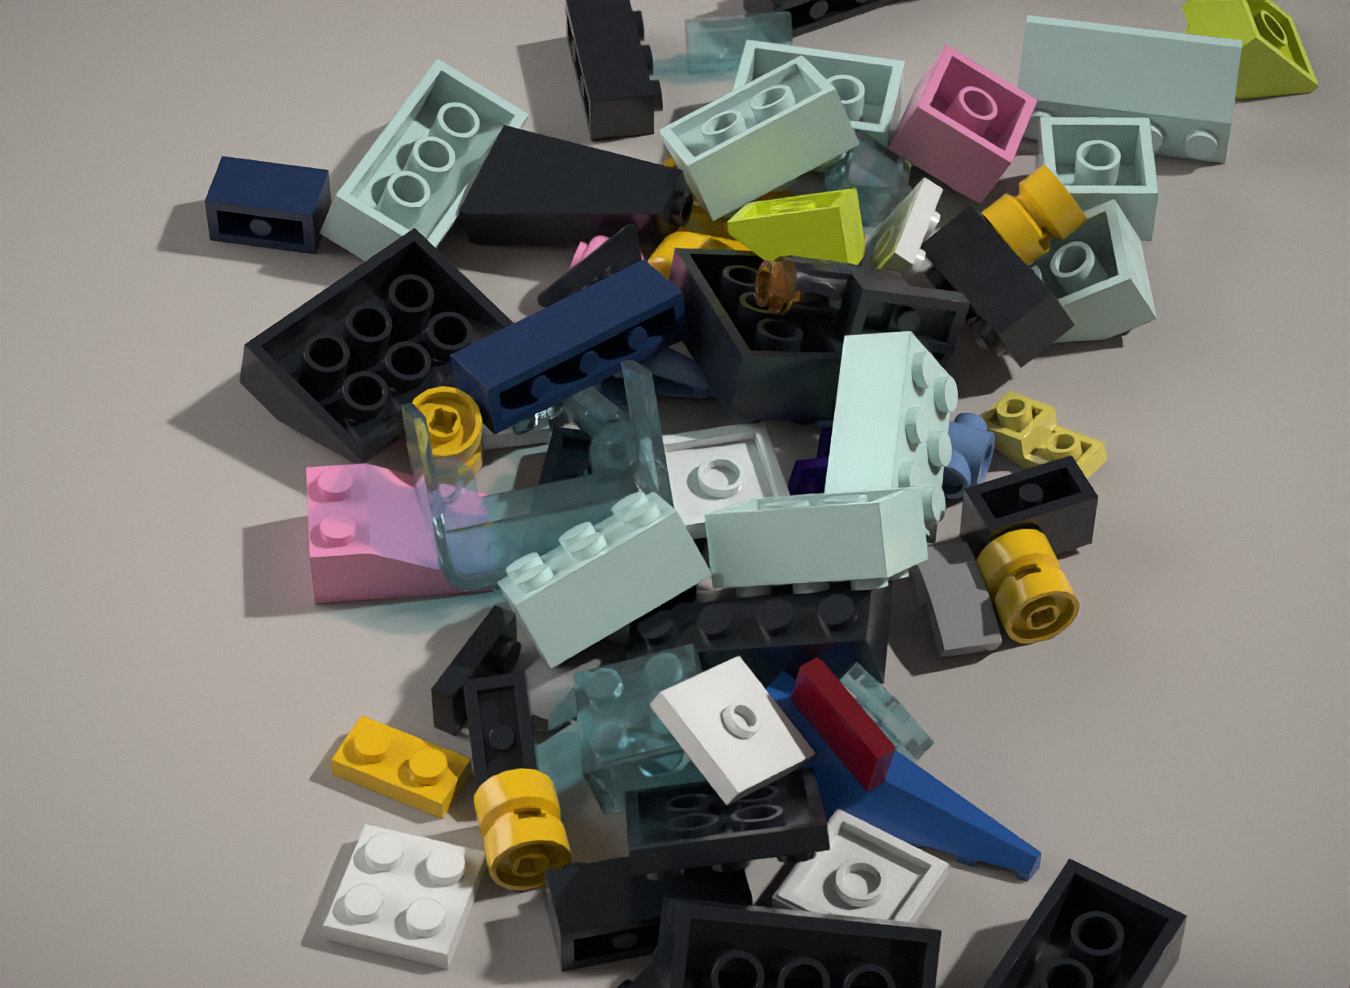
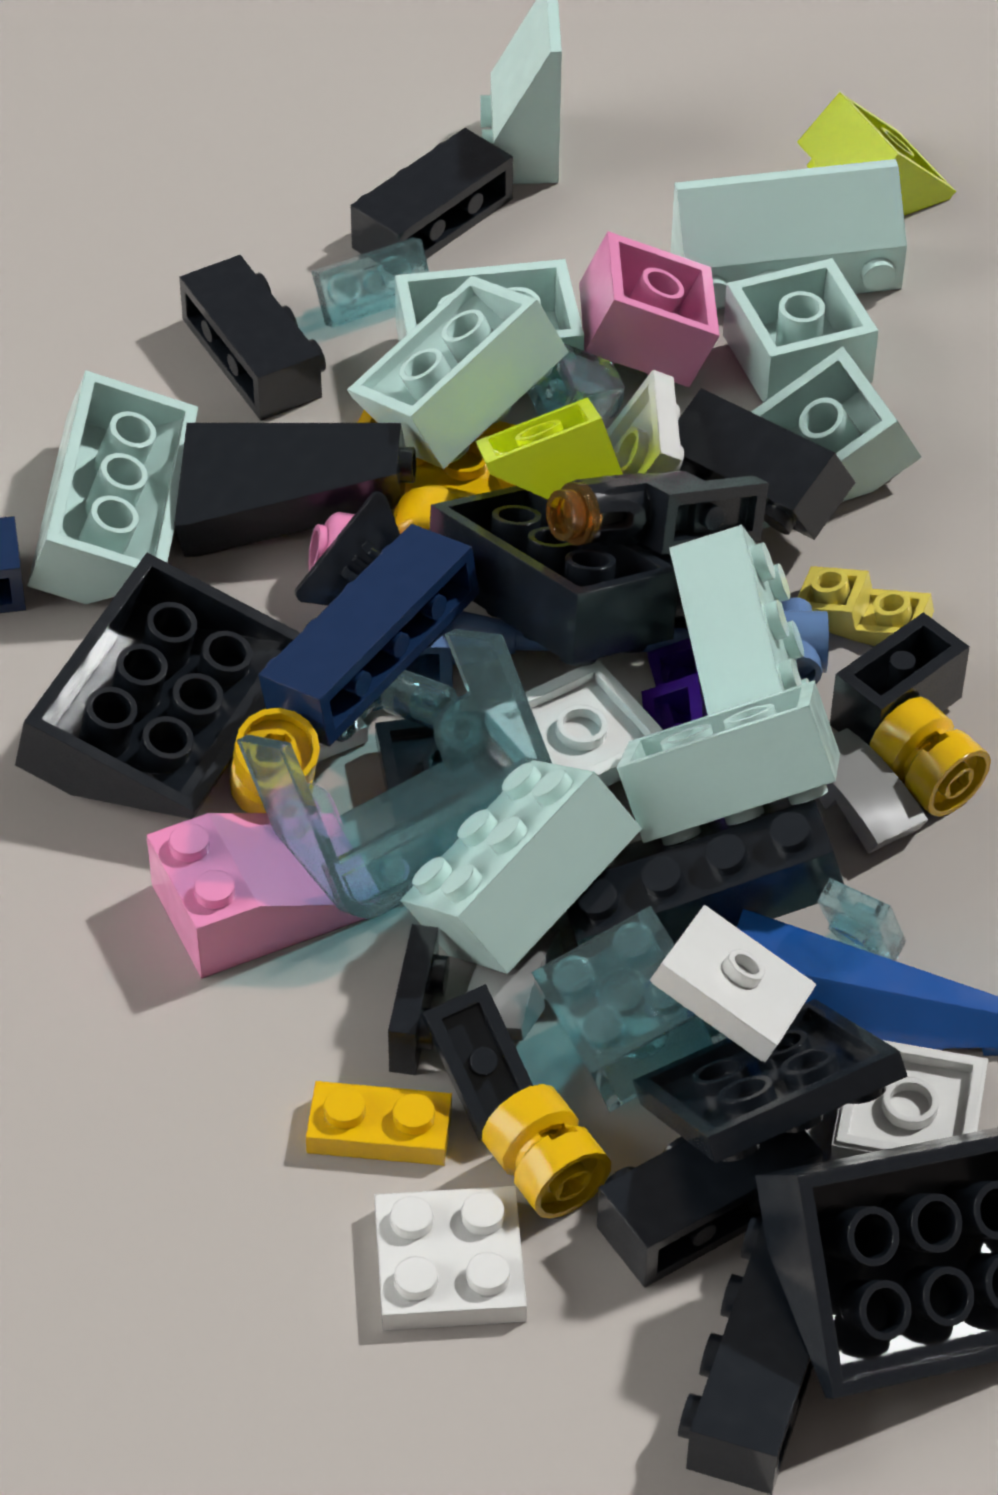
camera: 20 degrees left, 0 degrees up
dark red tile [790,657,896,792] -> none
yellow wheel [981,164,1088,267] -> none

